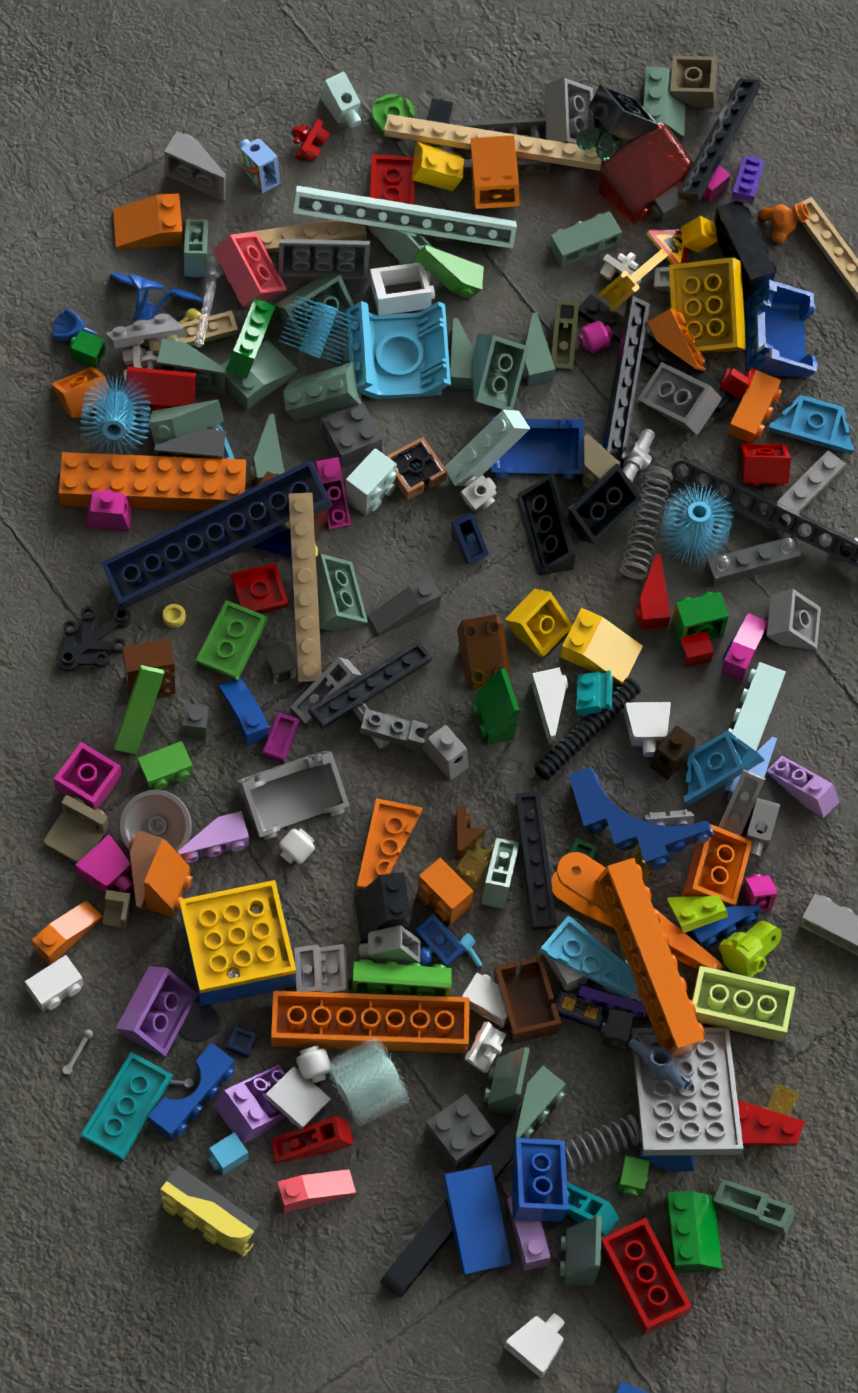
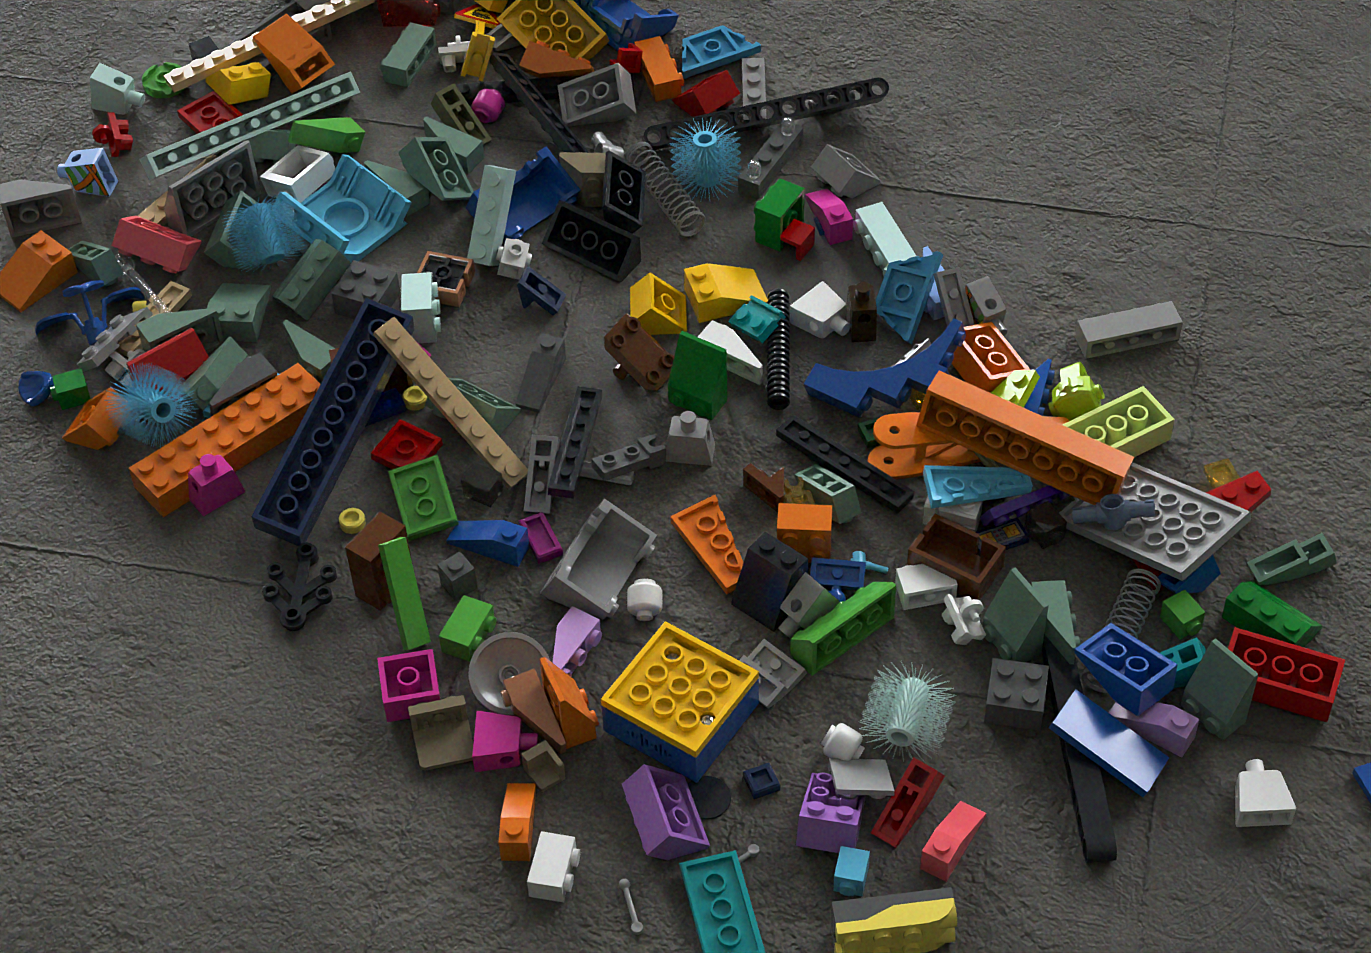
camera: 35 degrees left, 15 degrees down
blue arch [148,1043,235,1141] -> none
green brick [226,298,275,379] -> none
orange brick [271,991,469,1054] -> none
red slope [635,555,671,629] -> none
dark pink slope [743,874,778,912] -> none
lavender slope [767,756,839,818] -> none

